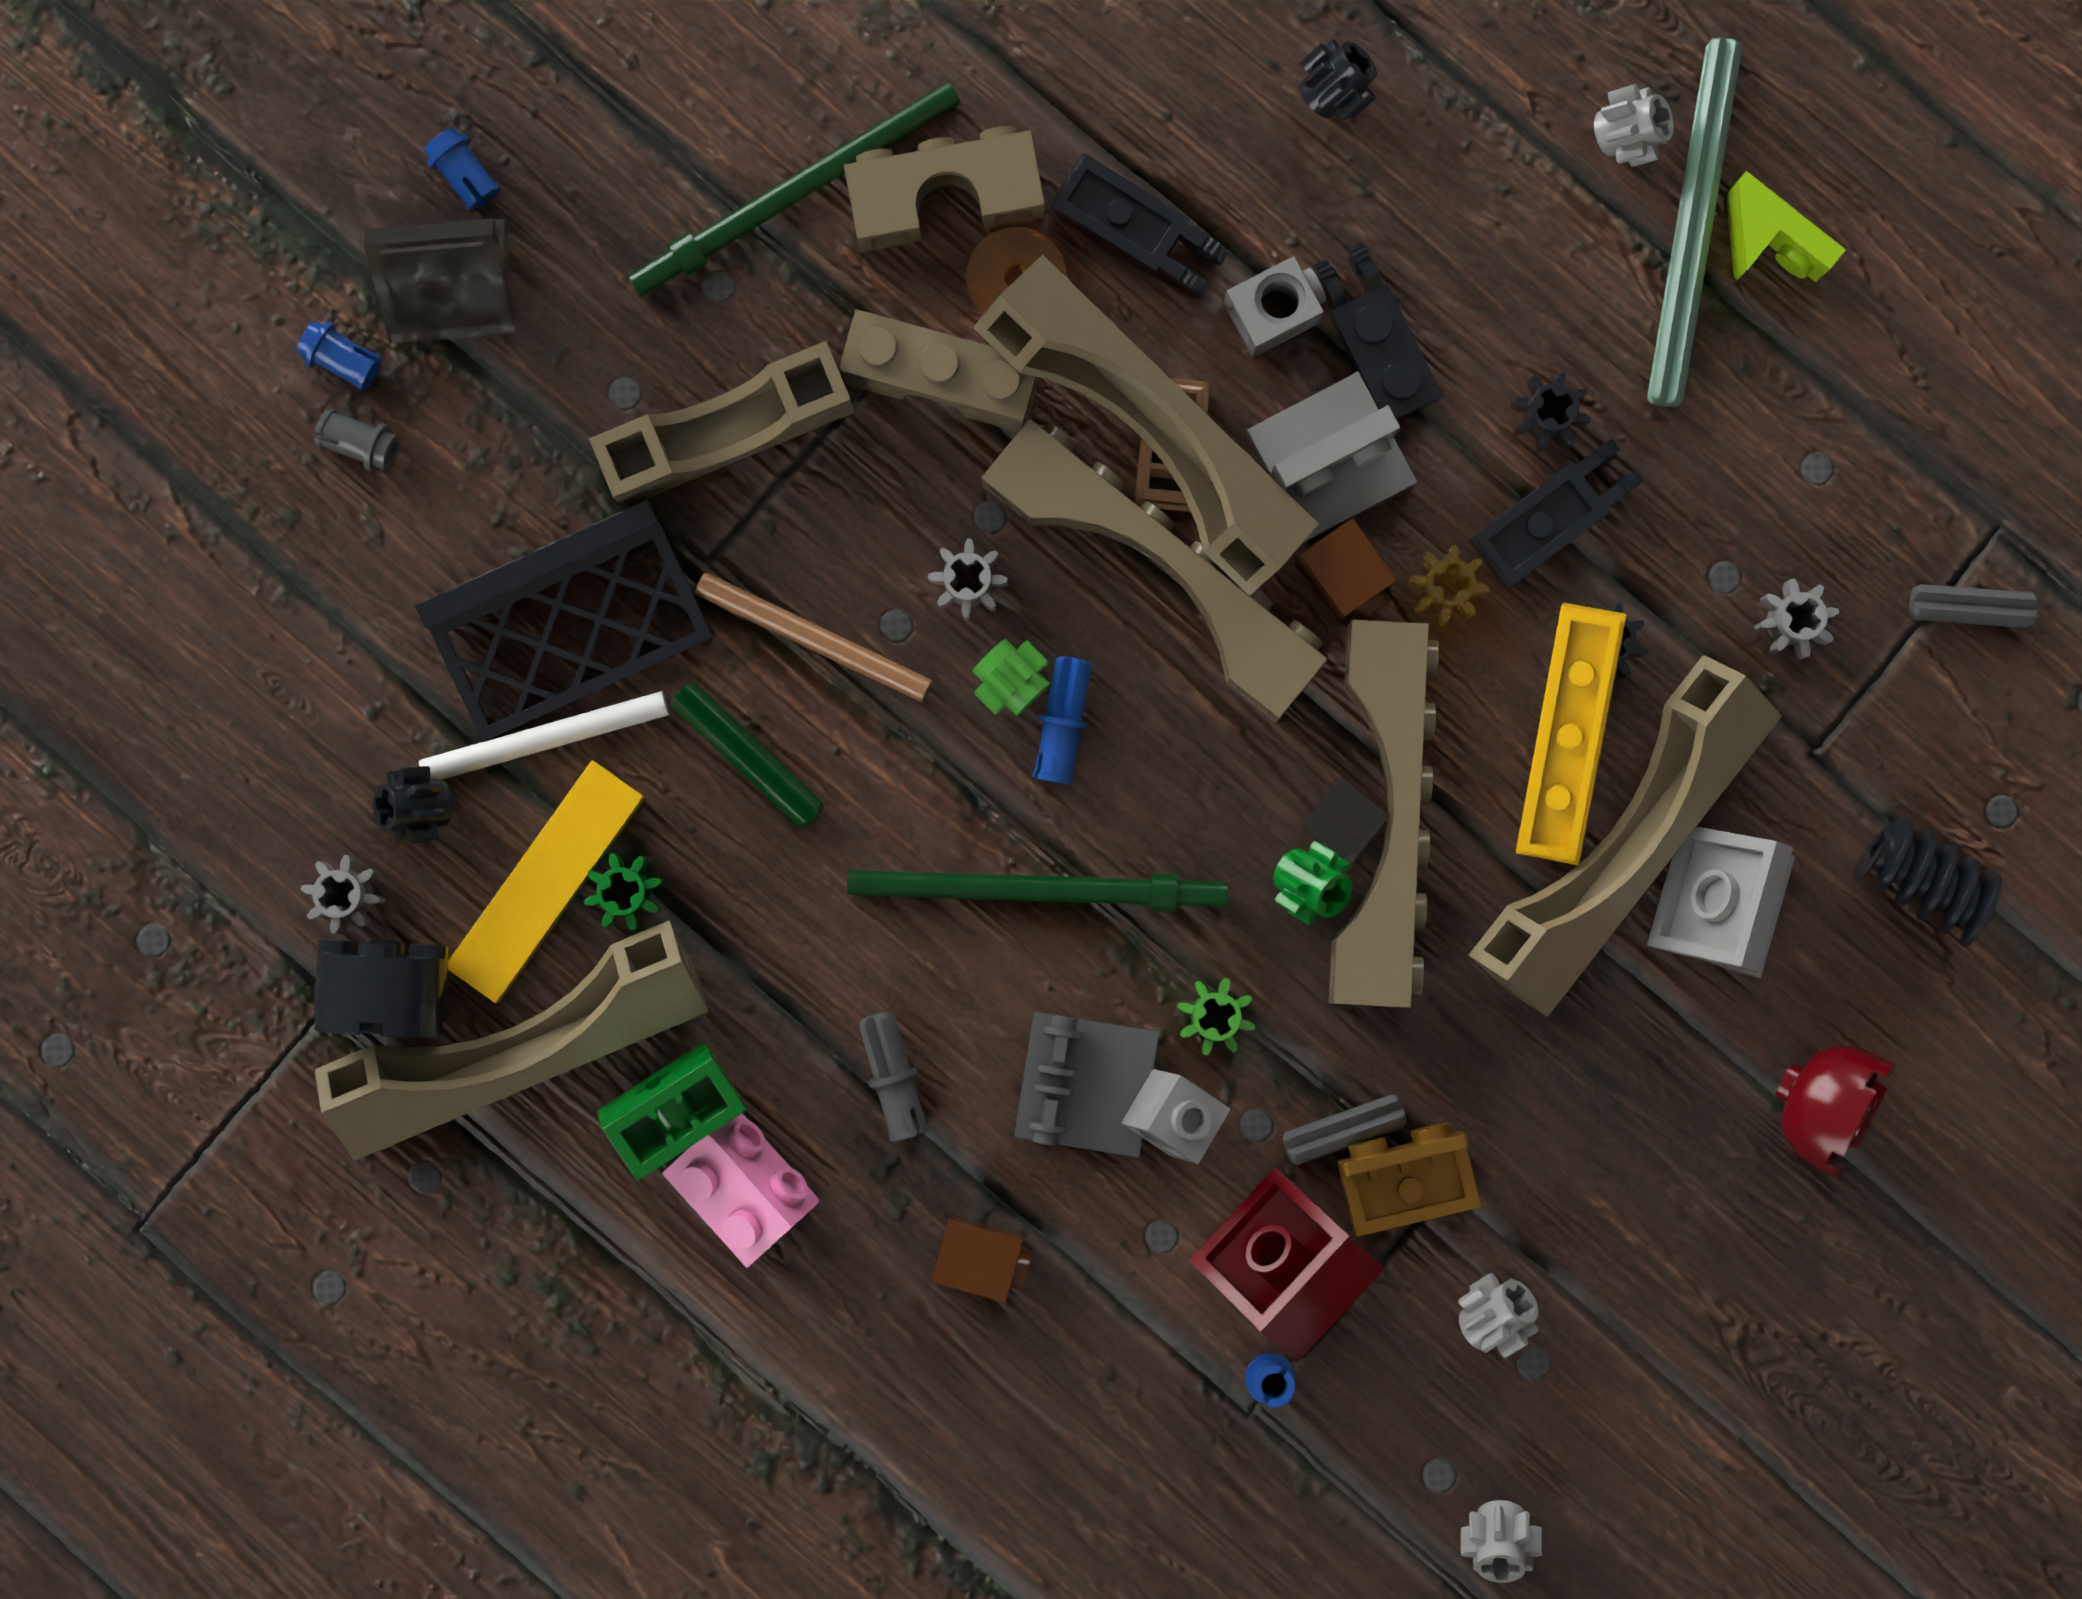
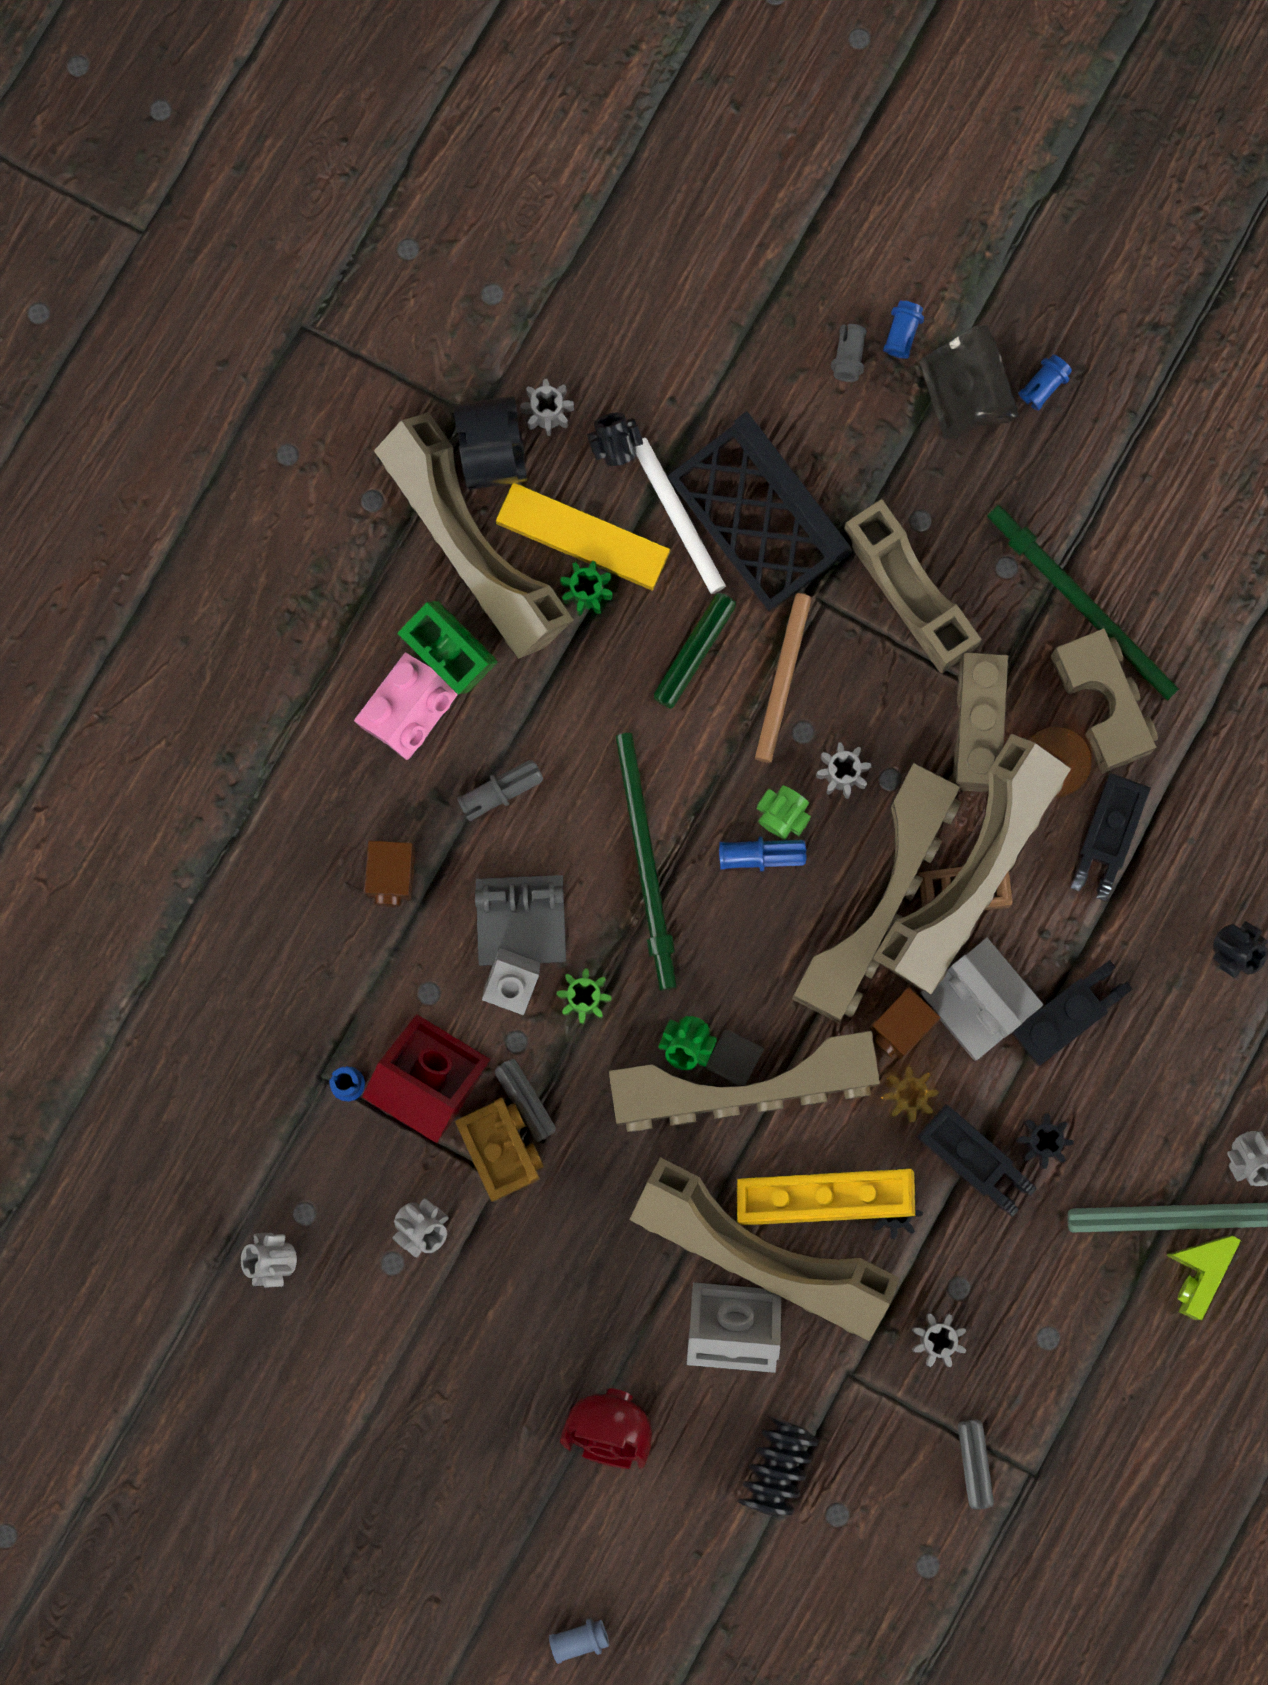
camera: 75 degrees right, 5 degrees down
light grey brick [1223,256,1326,358] -> none

